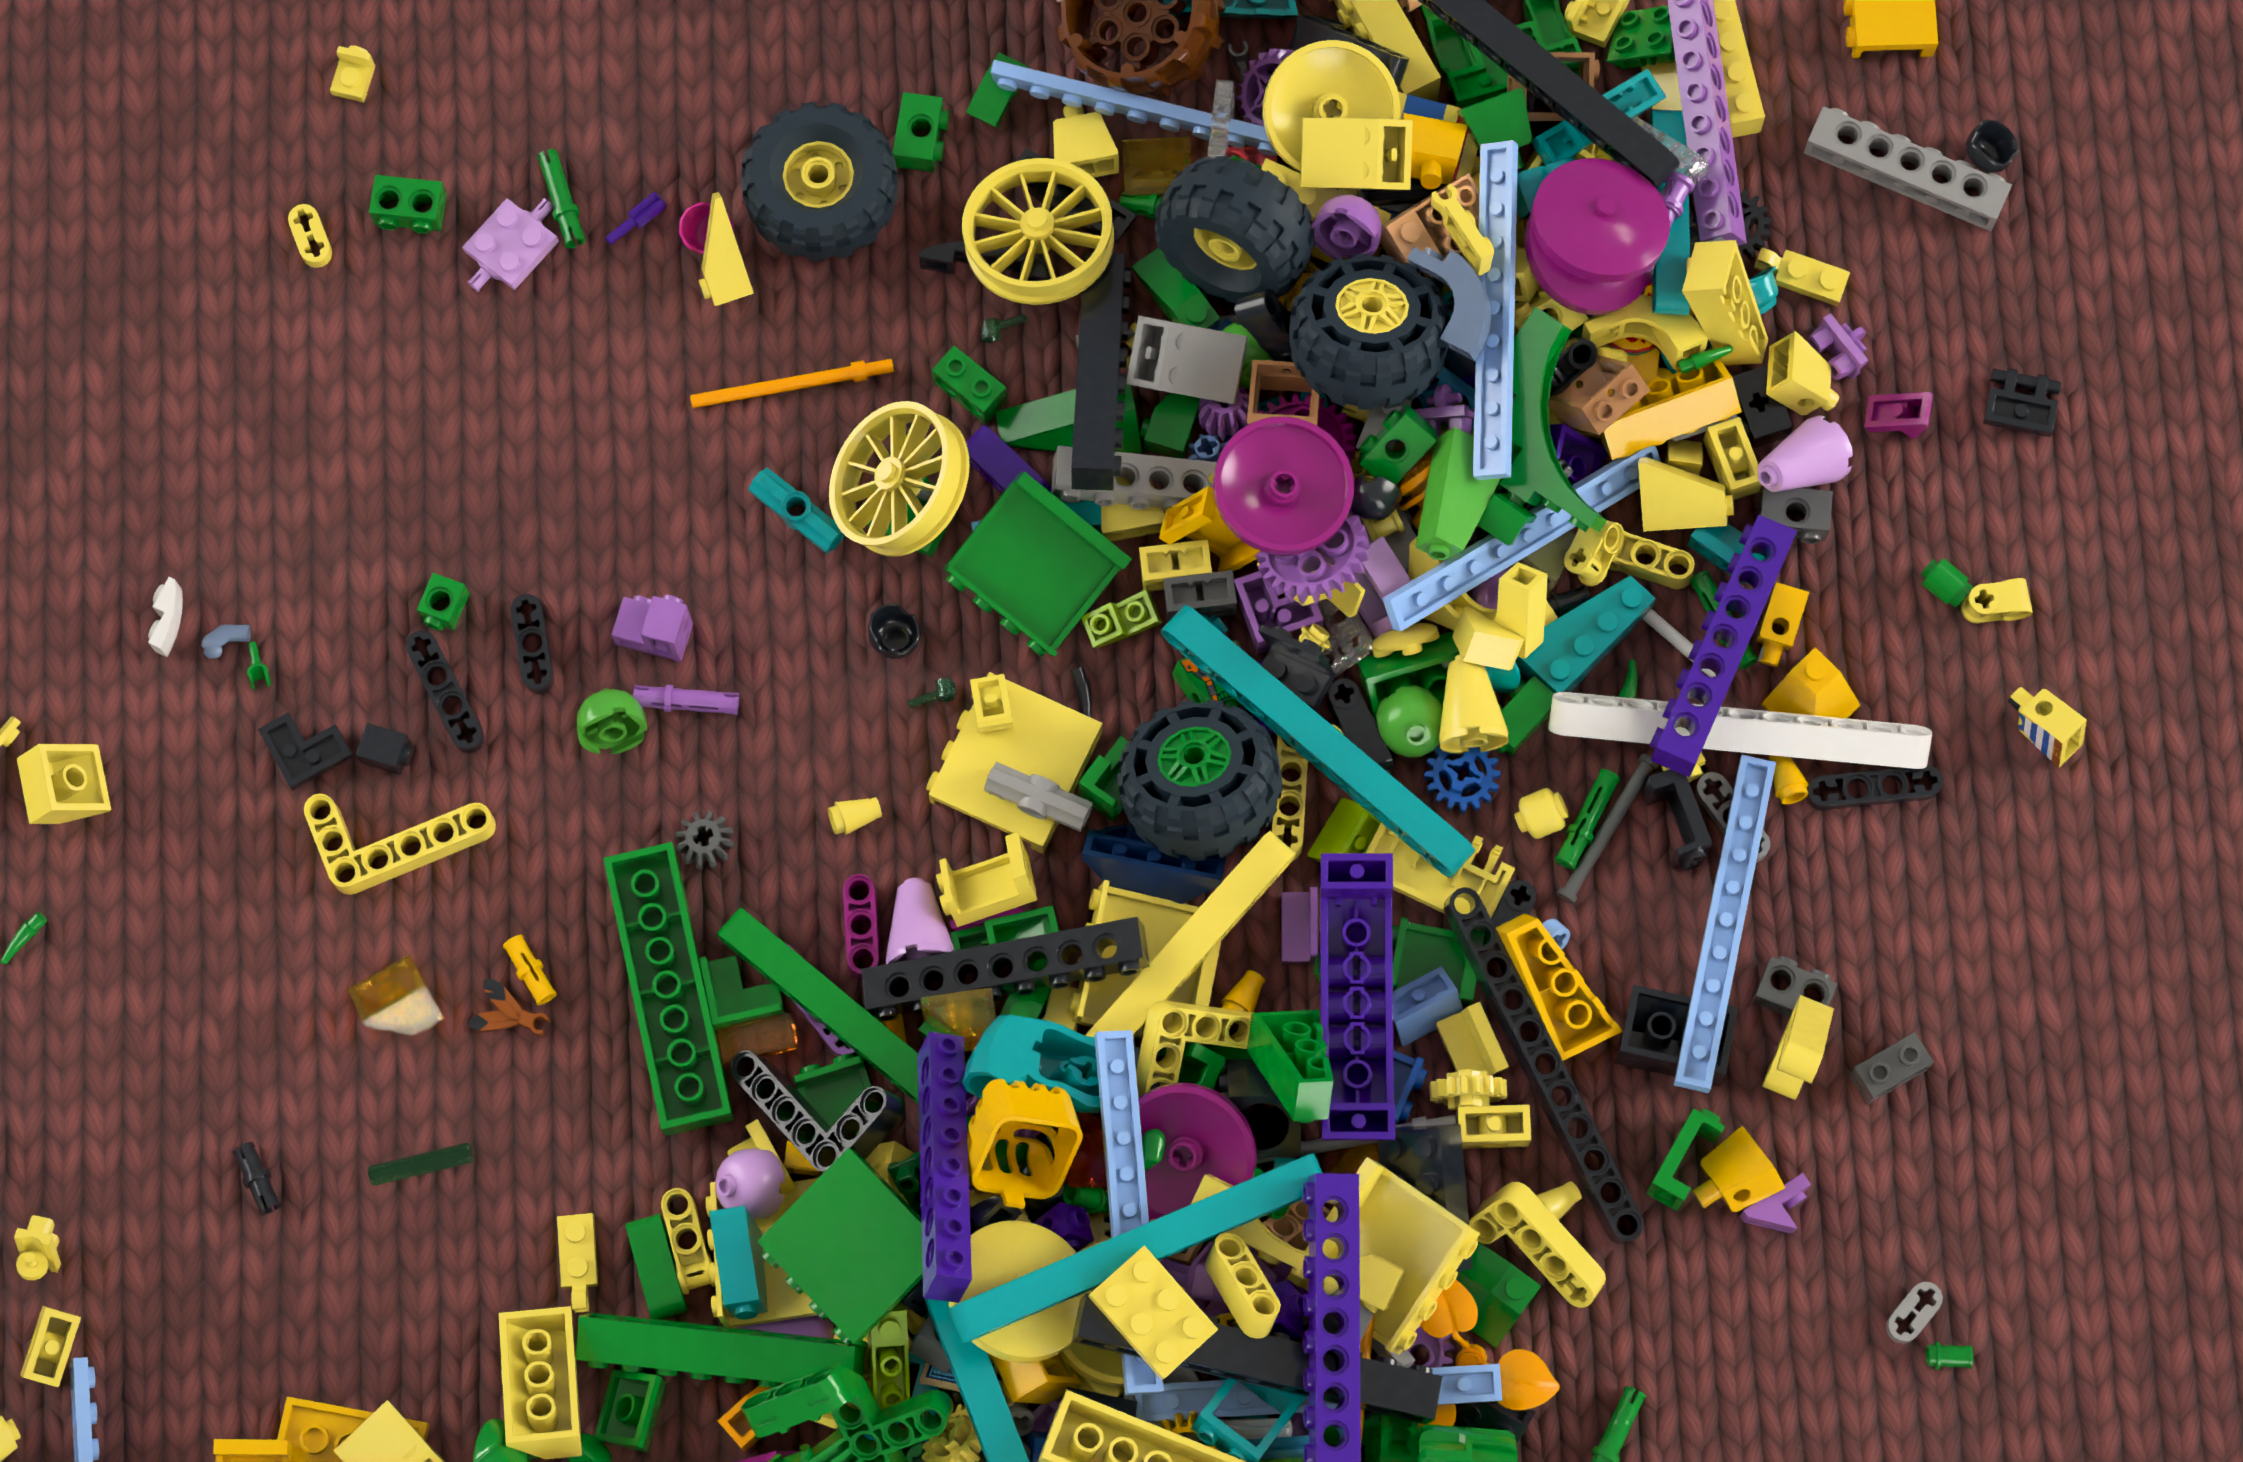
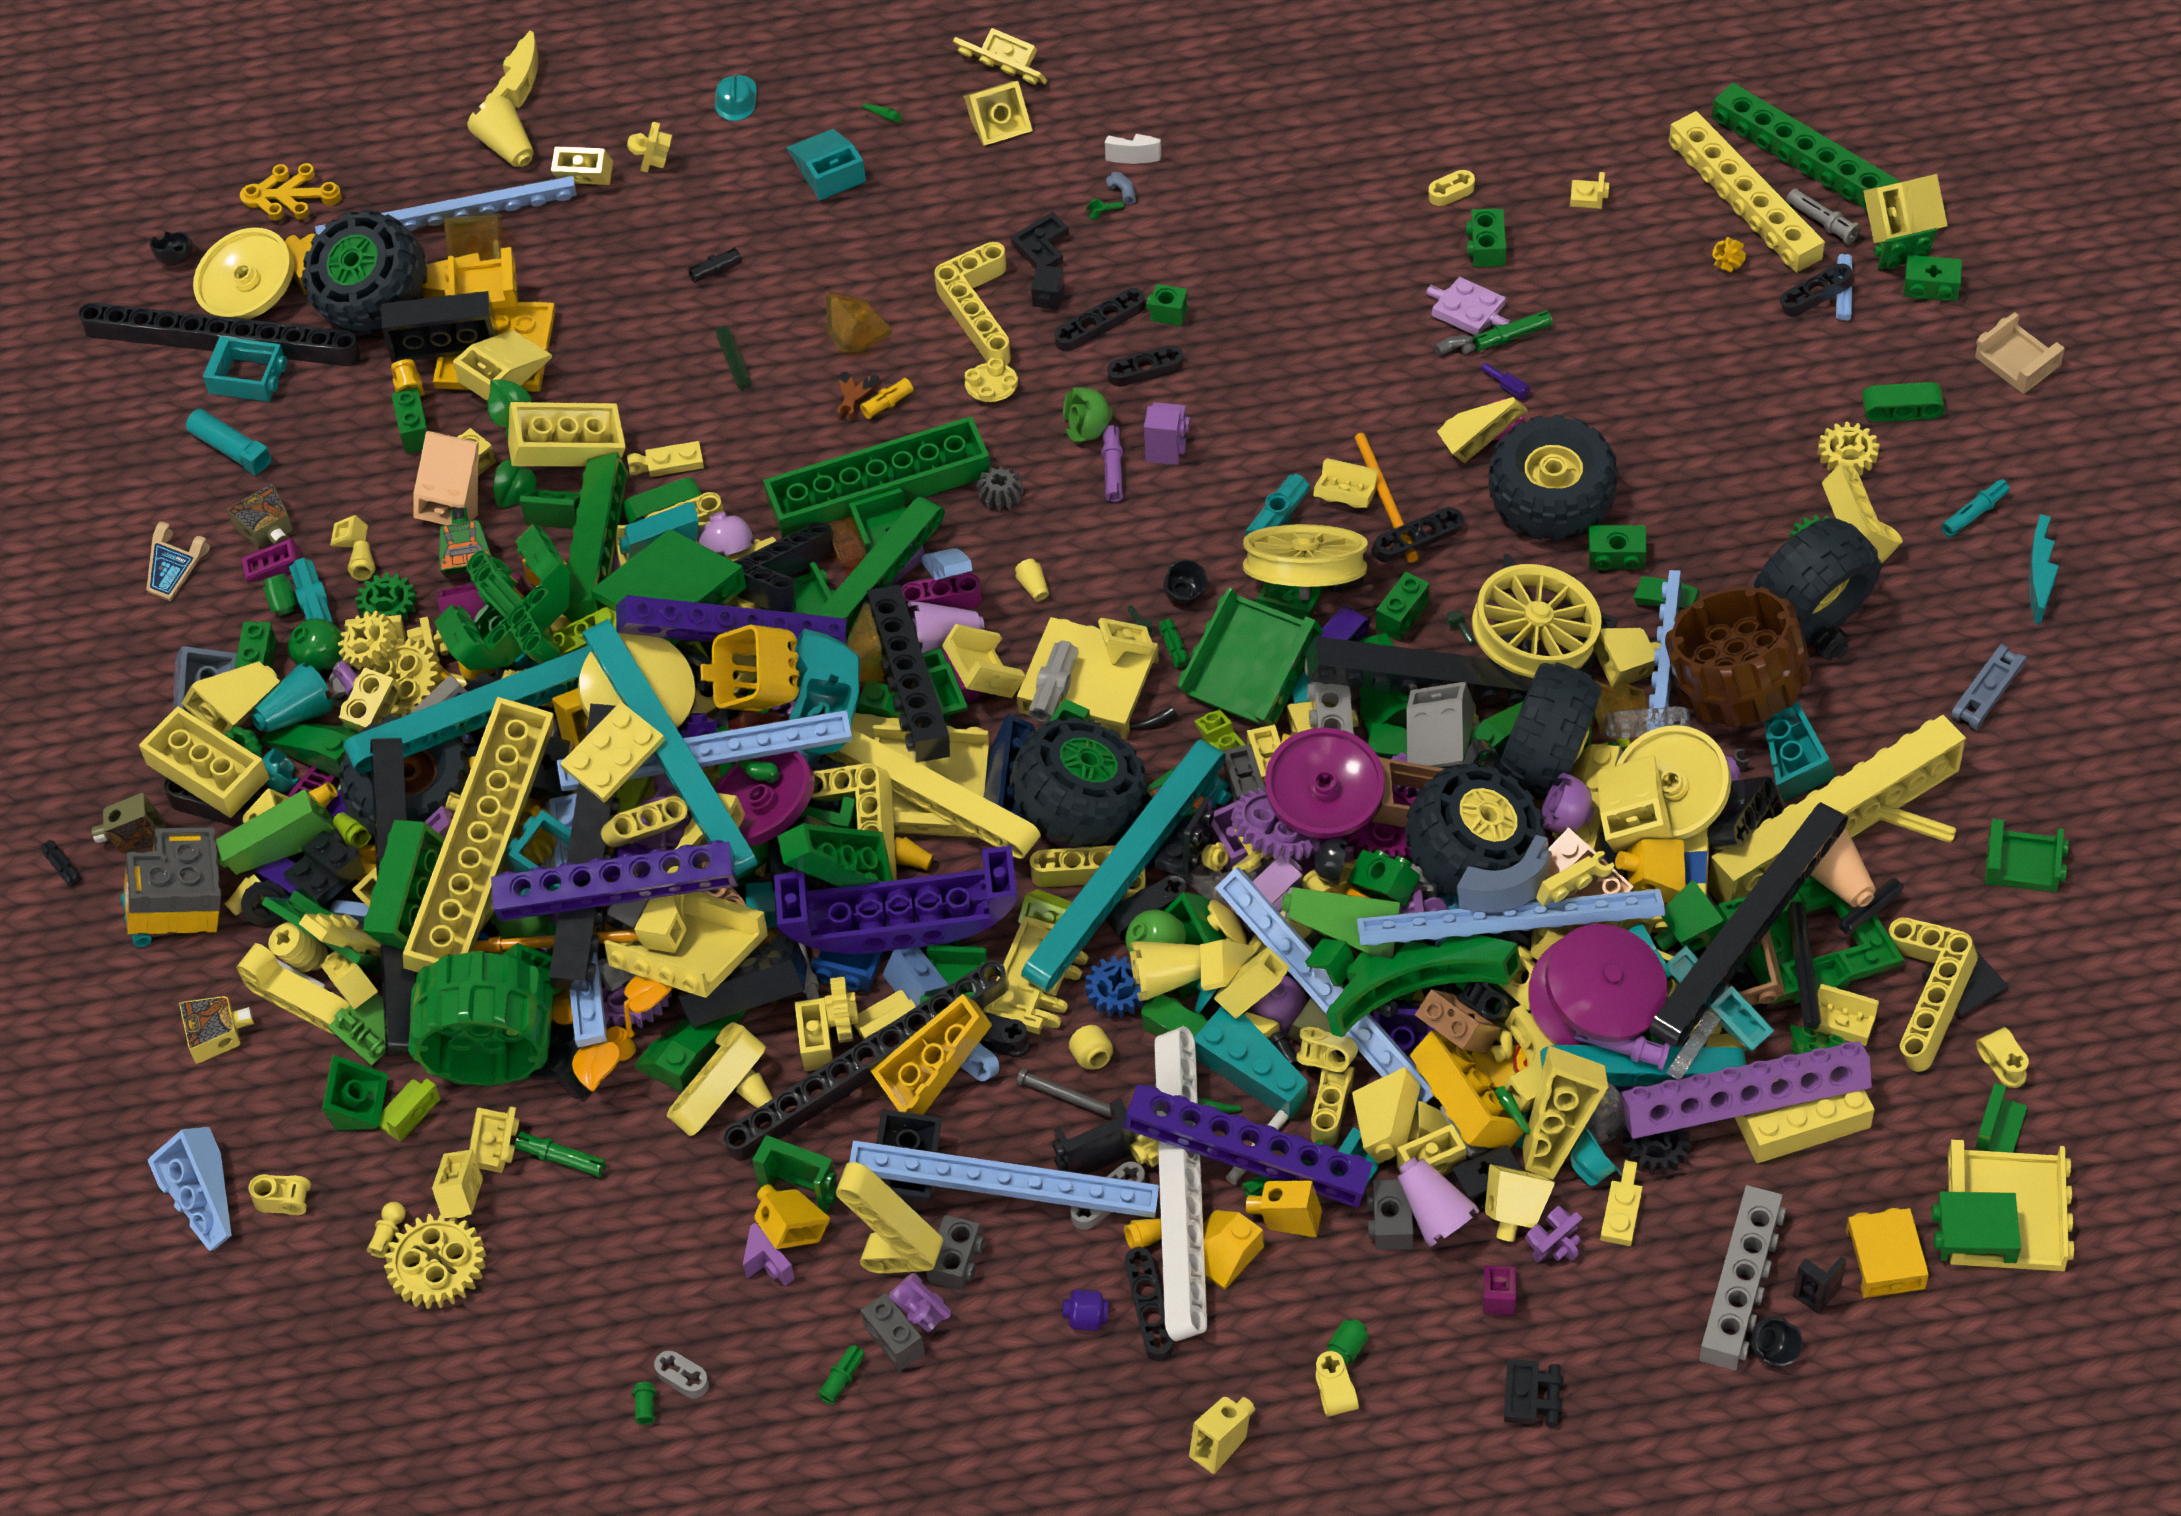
camera: 85 degrees right, 20 degrees down
green pin [1555,769,1620,870] -> none
none -> teal slope [786,129,866,200]
none -> green axle [817,1345,865,1405]
none -> medium lavender hips [889,1273,951,1333]
none -> light blue slope [921,548,972,580]
none -> light yellow dish [965,358,1018,402]
none -> dark purple head [1062,1289,1108,1331]
none -> green axle [1159,619,1189,669]
none -> light yellow bracket [1313,458,1378,508]
none -> black beam [1371,507,1464,562]
none -> dark grey arm [1434,335,1476,356]
none -> black axle [1787,901,1822,1030]
none -> black panel [1793,1256,1847,1314]

